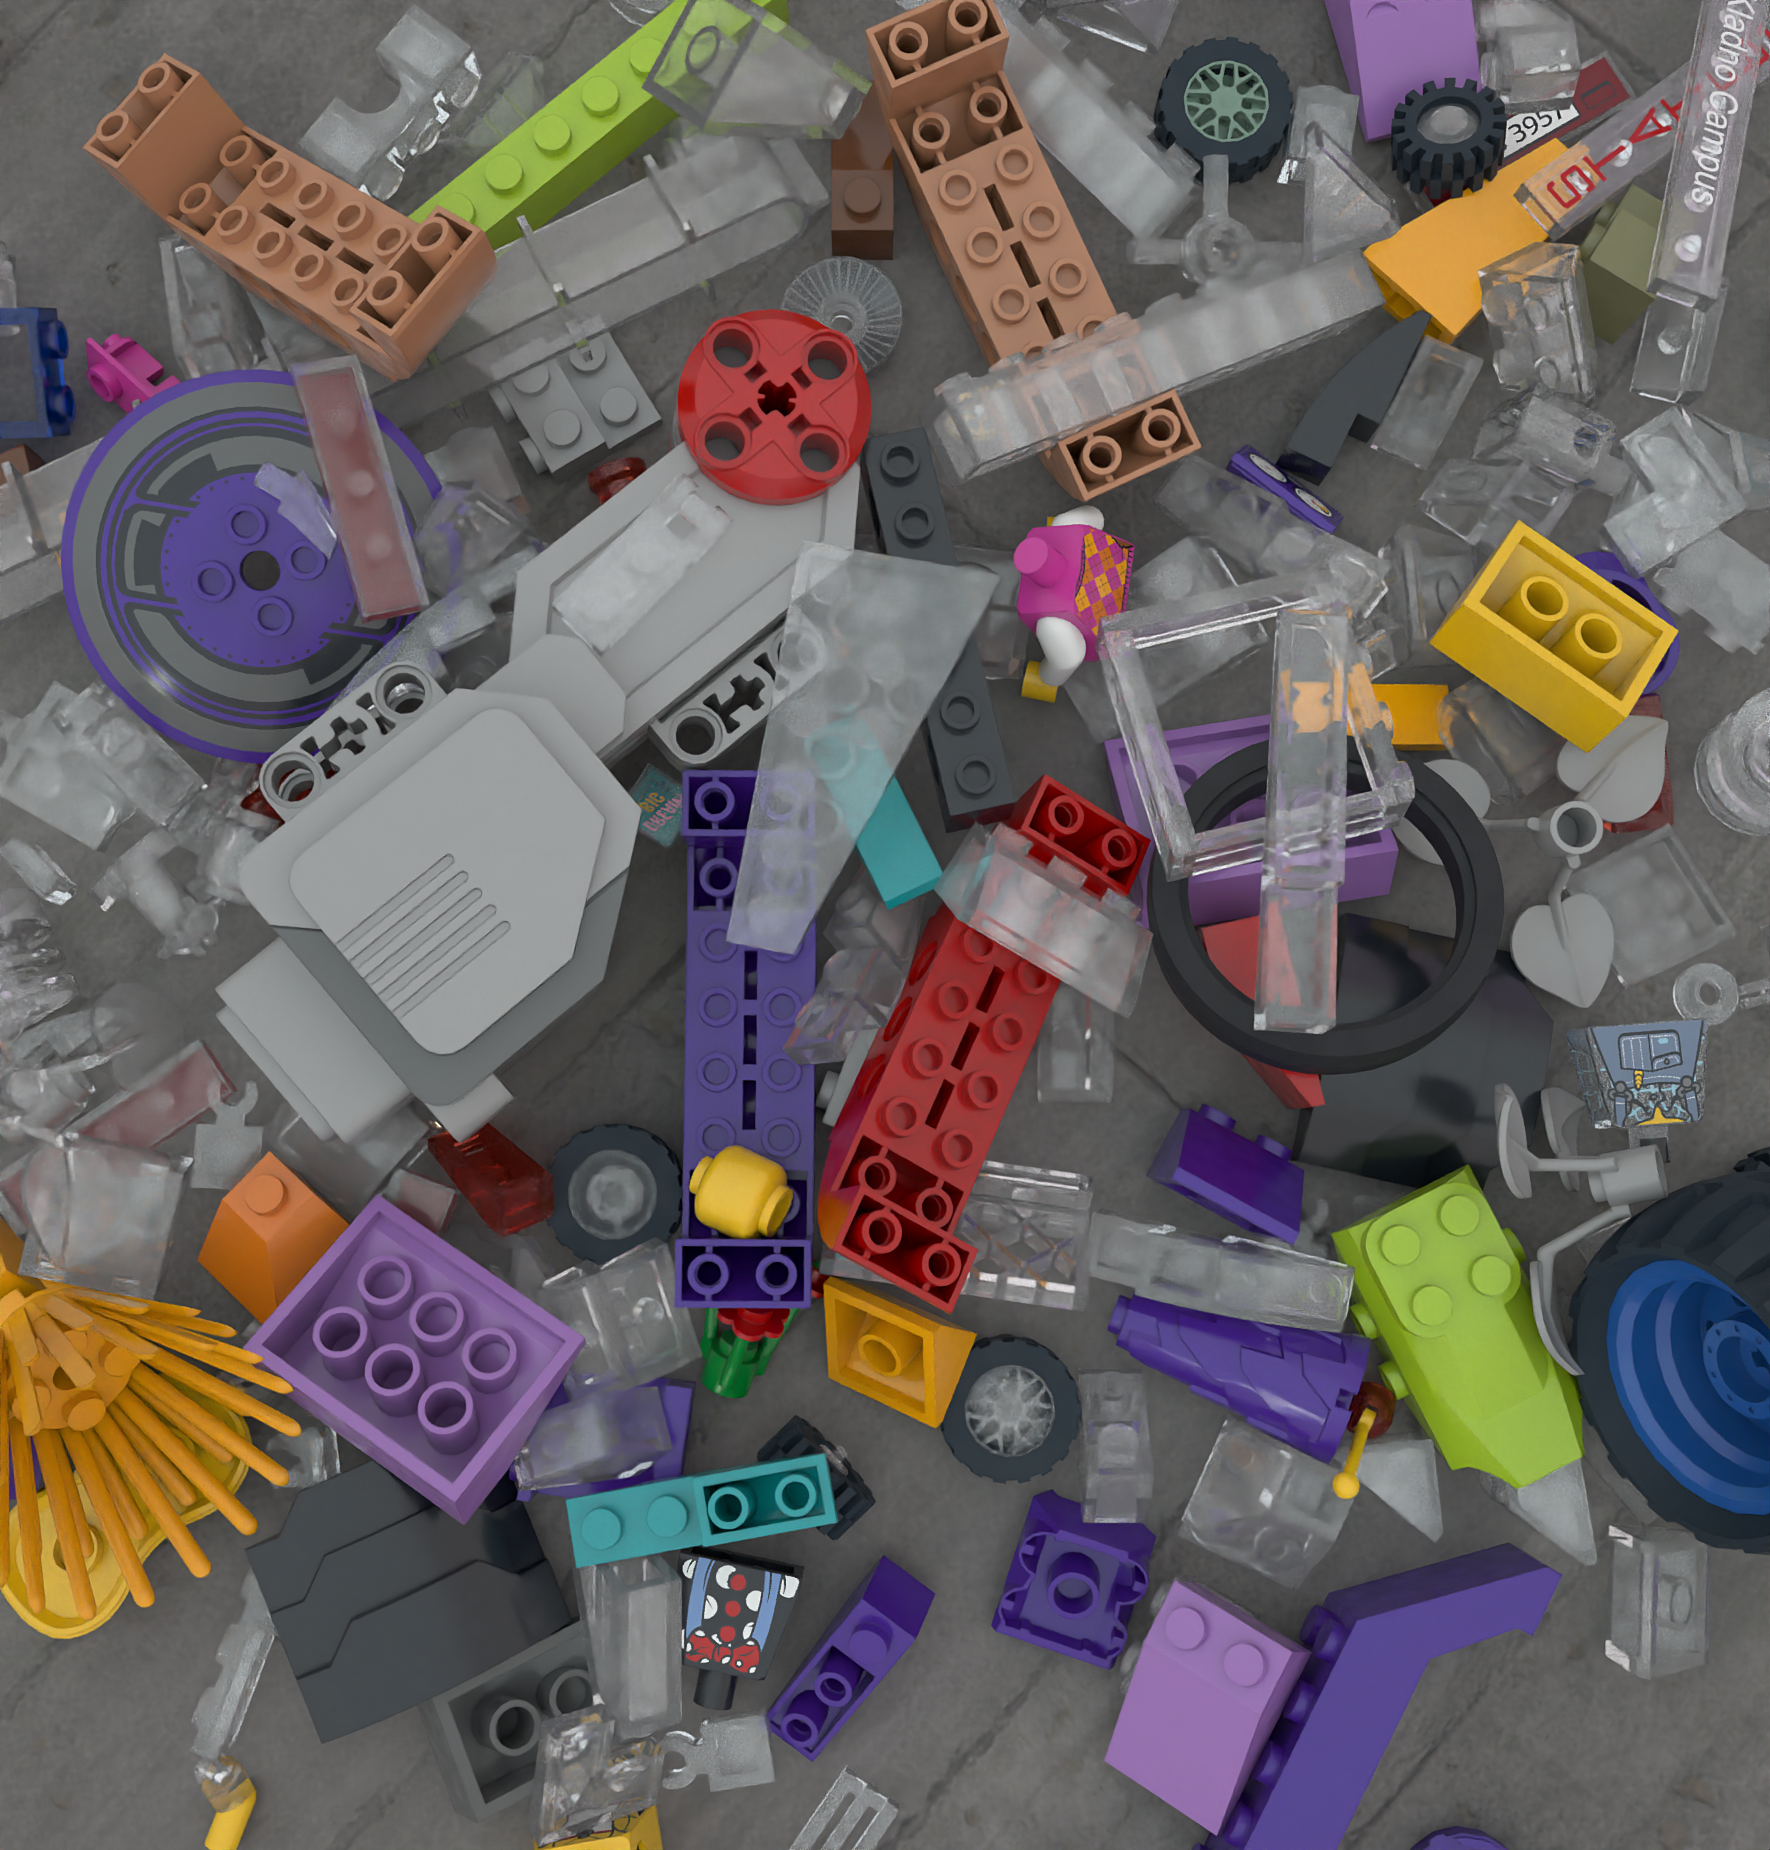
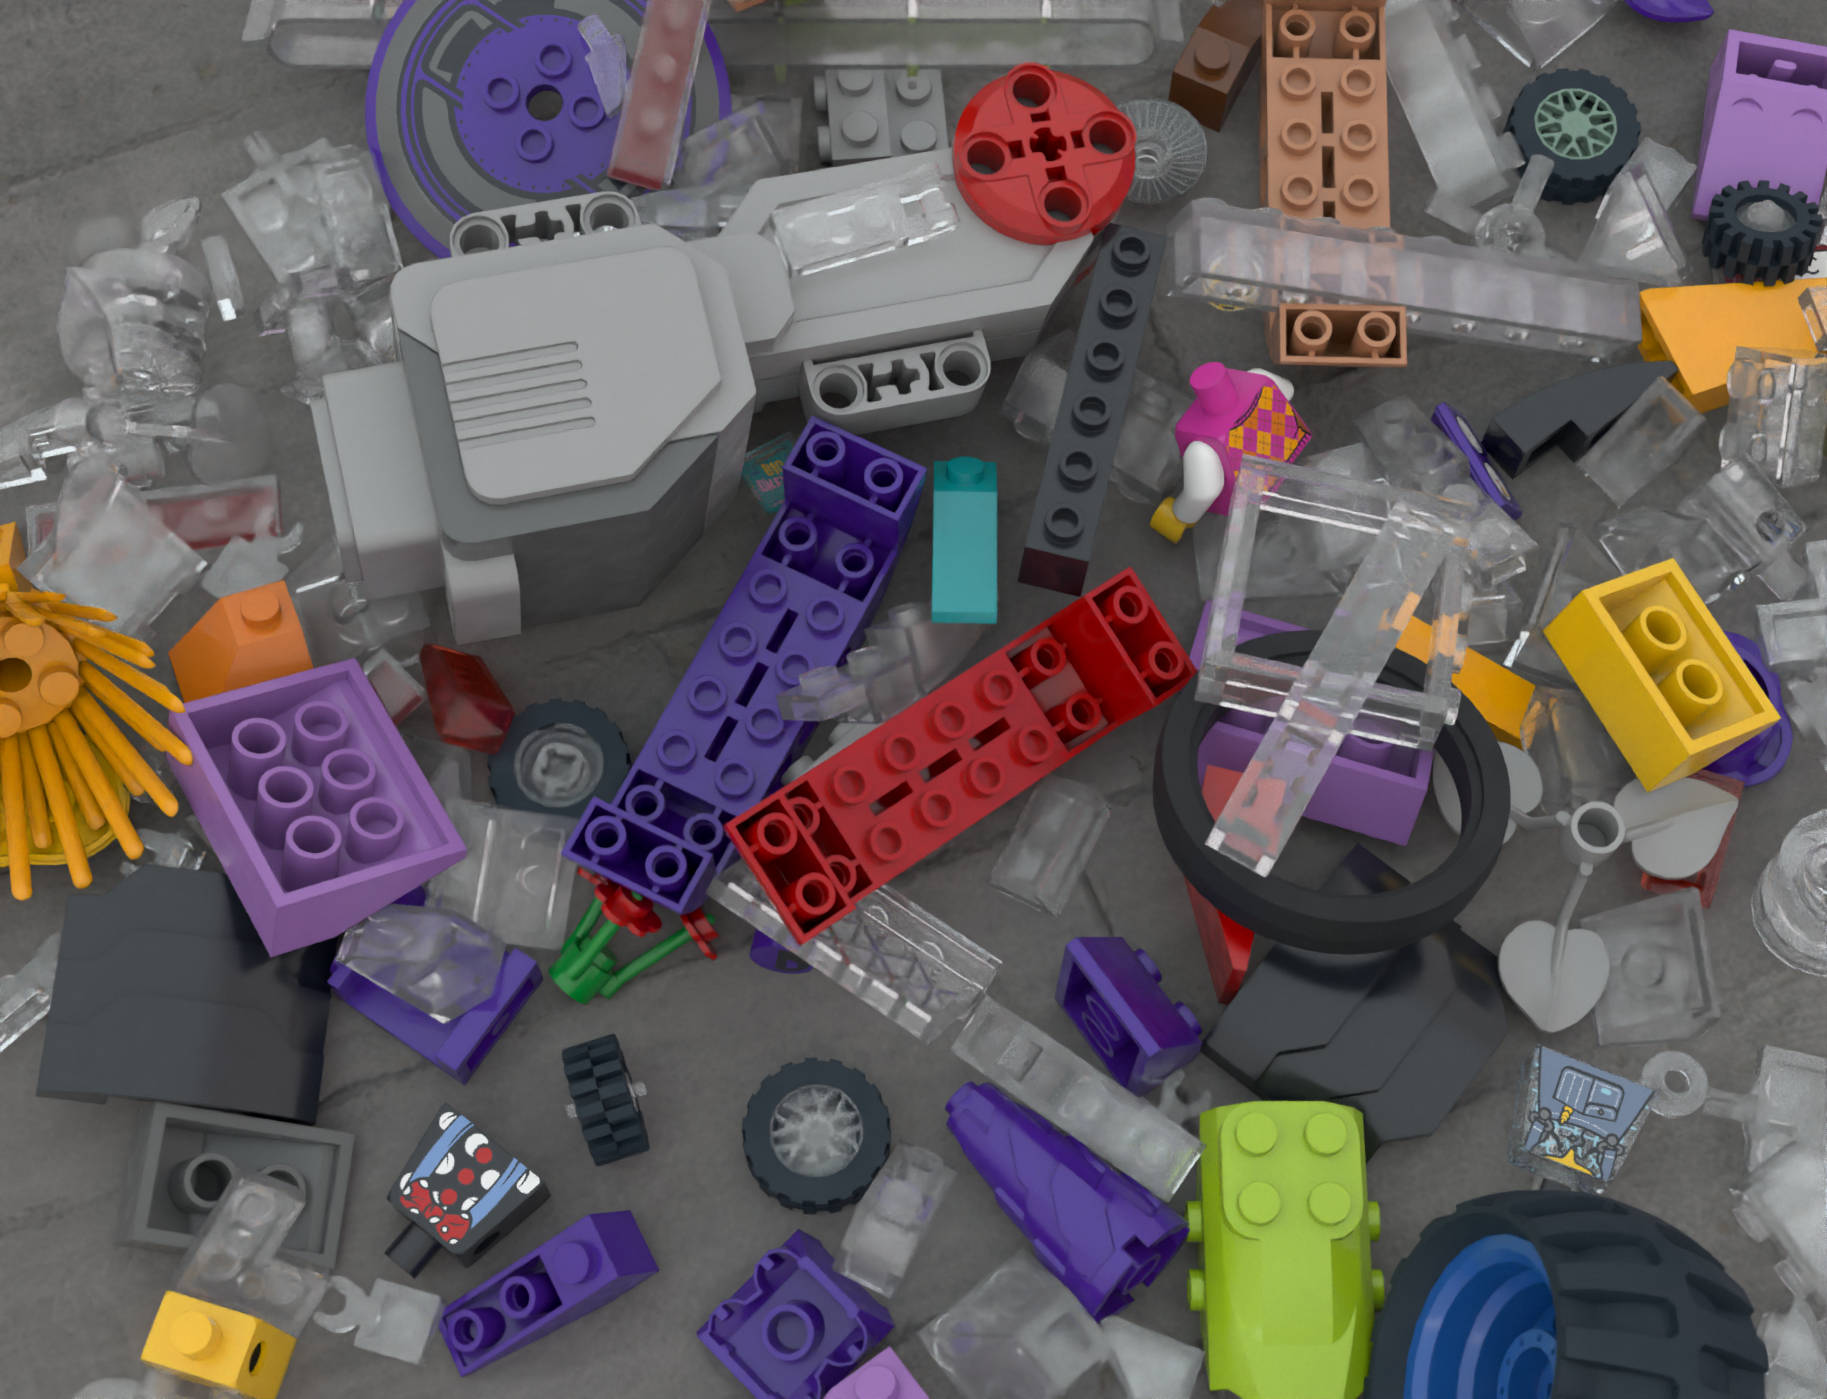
camera: 30 degrees right, 15 degrees down
teal slope [566,1452,838,1568] -> none
clear slope [568,1534,682,1741] -> none
yellow head [689,1145,793,1239] -> none
clear wing [726,540,1002,954] -> none
light orange slope [823,1276,977,1429] -> none
clear slope [934,821,1153,1019] -> none
hinge [1332,1381,1396,1499] -> none
light grey plant [1494,1083,1668,1375] -> none

